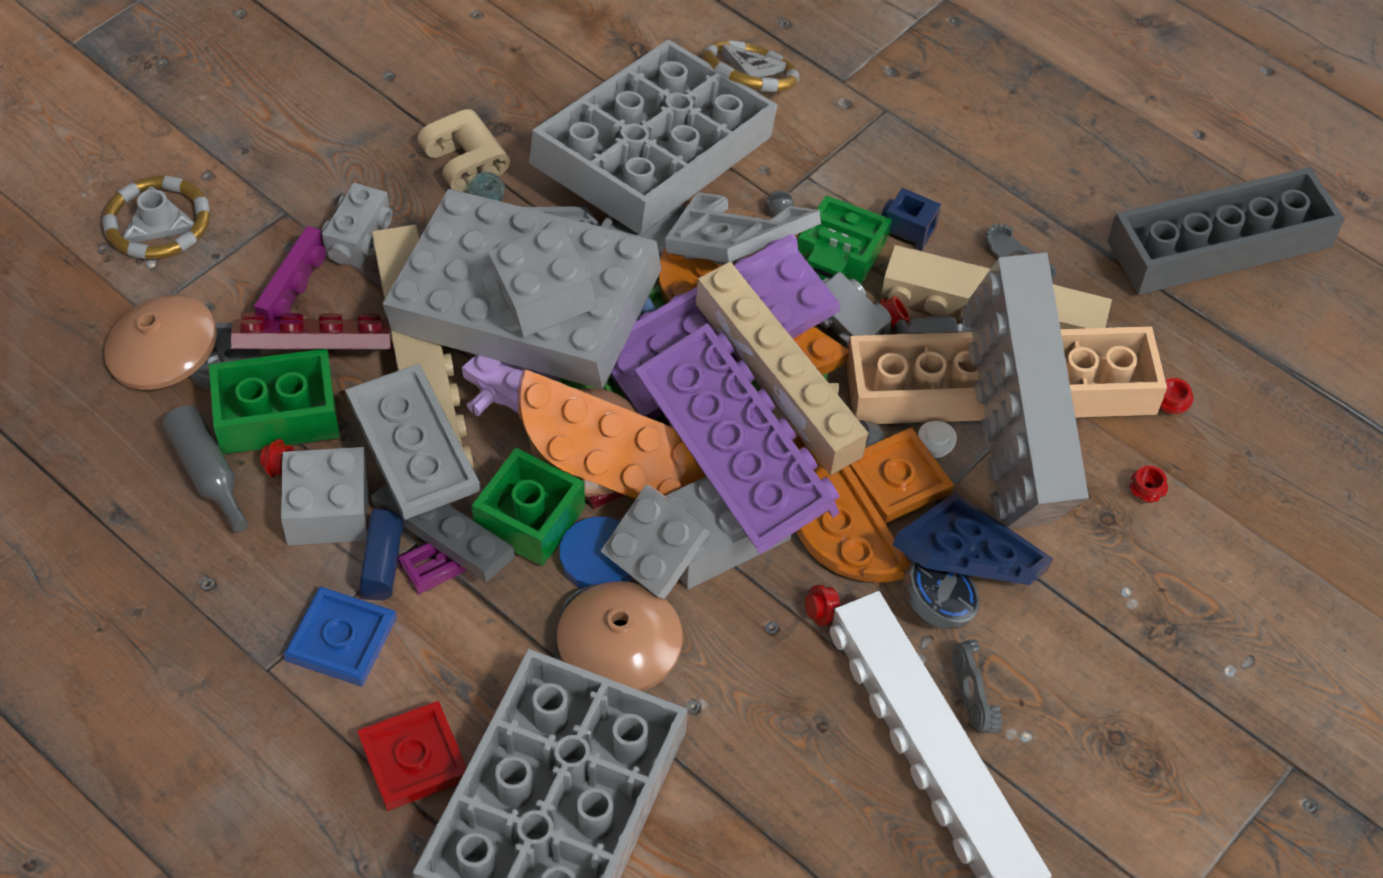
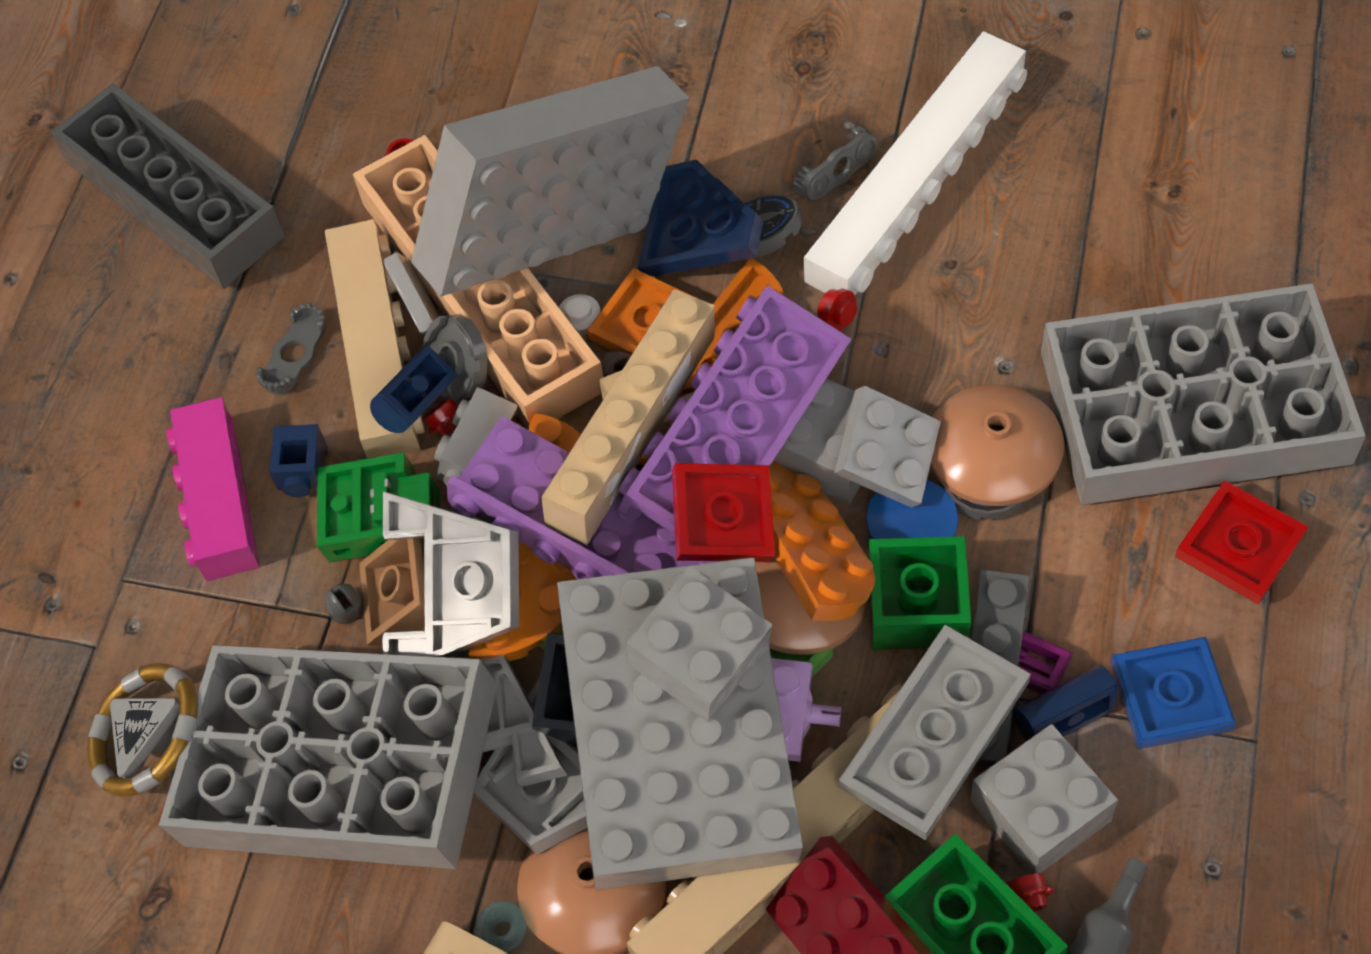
camera: 110 degrees left, 5 degrees up
none -> dark pink brick [166,397,260,581]
none -> dark blue brick [370,344,458,433]
none -> red plate [672,463,775,562]

